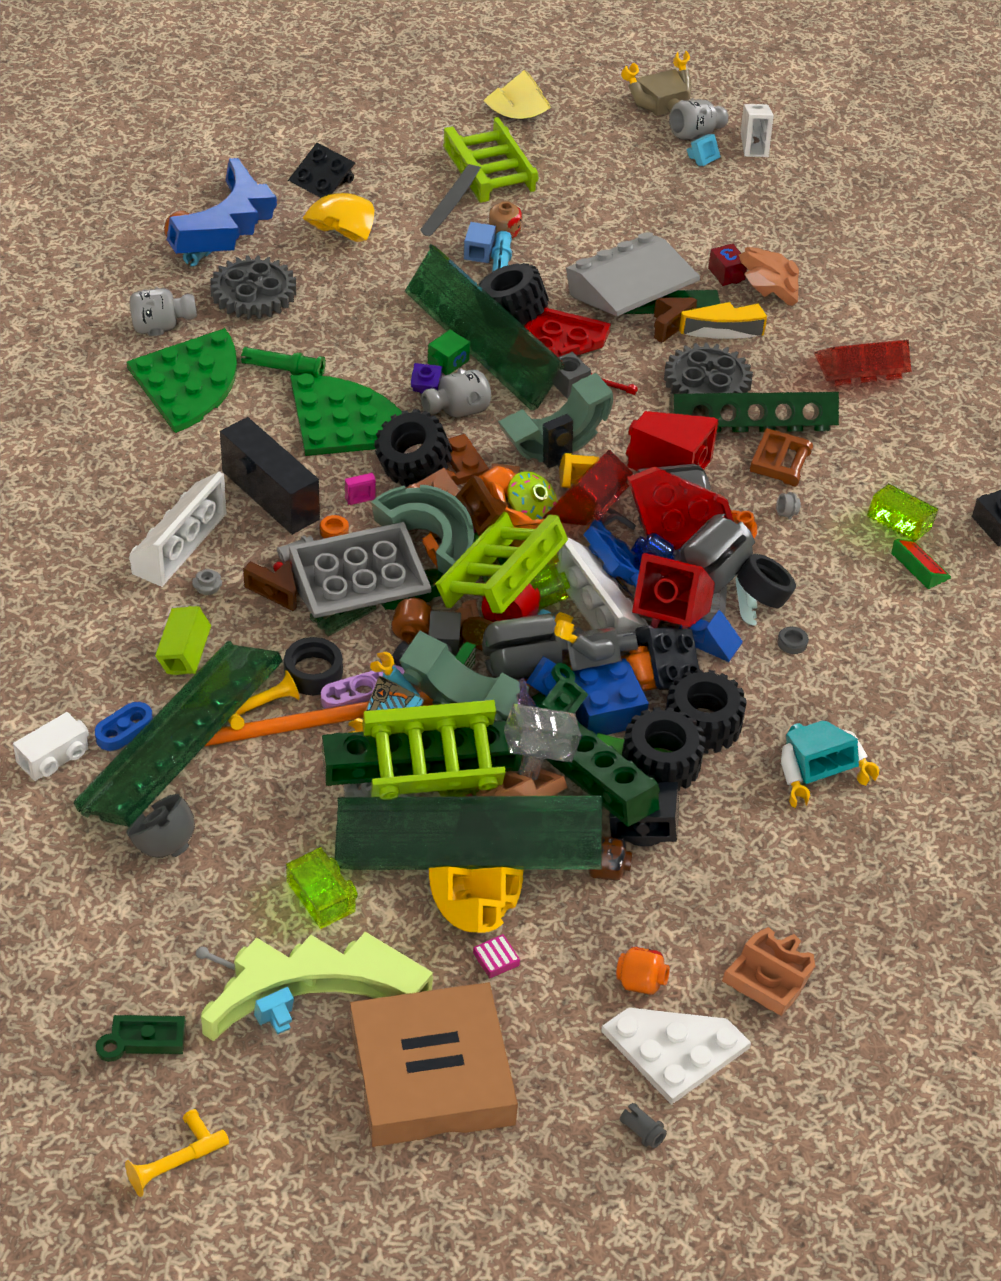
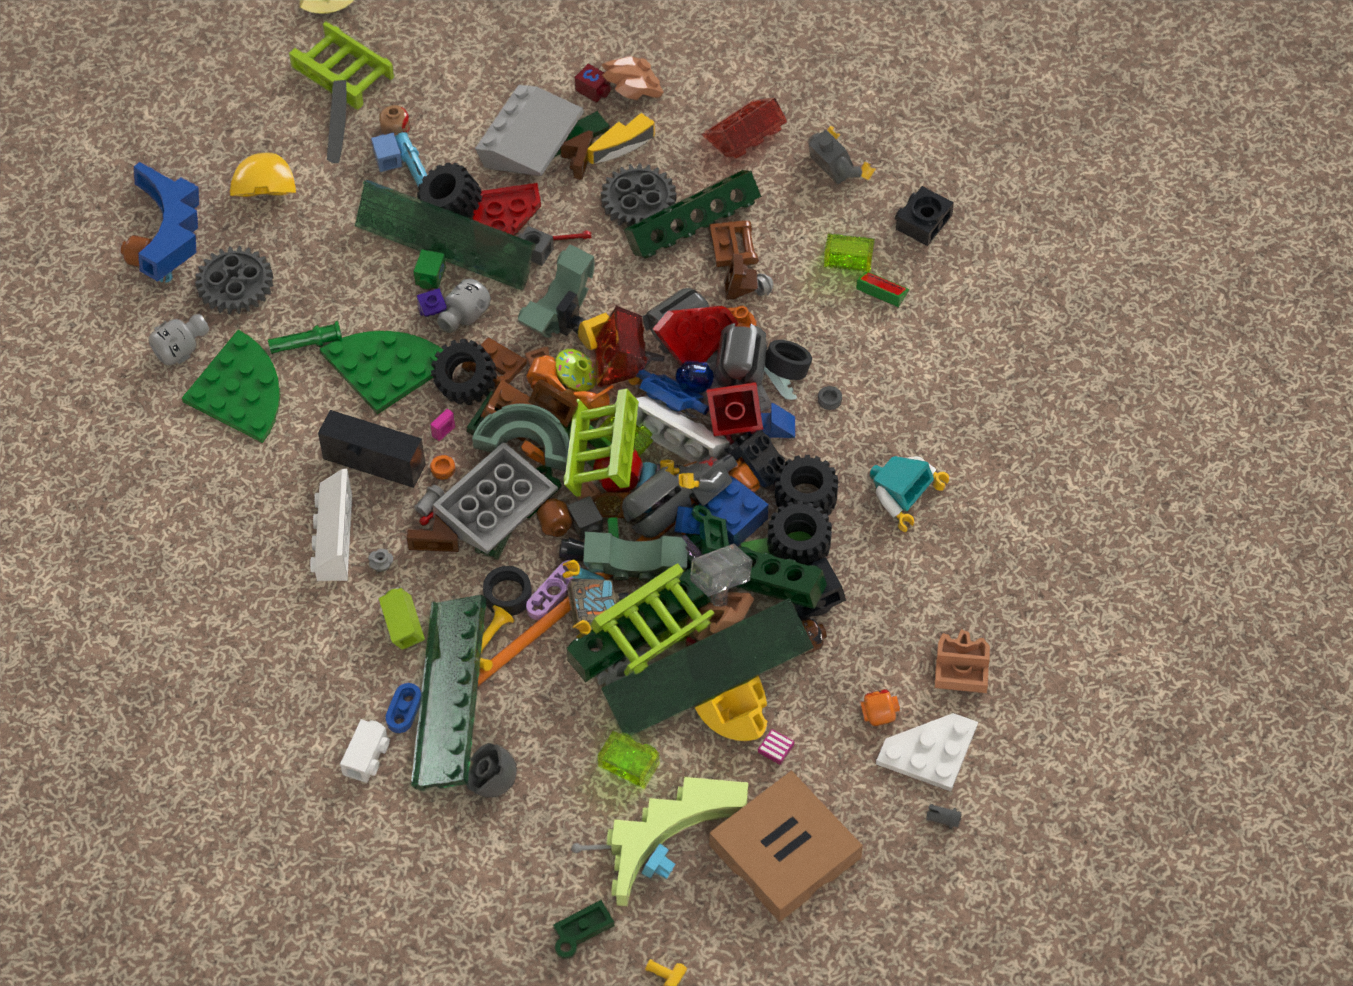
camera: 25 degrees left, 10 degrees up
black hinge [288,143,355,198] -> none
red slope [626,411,719,471] -> none
none -> reddish brown slope [724,254,758,300]
none -> dark grey torso [808,126,876,185]

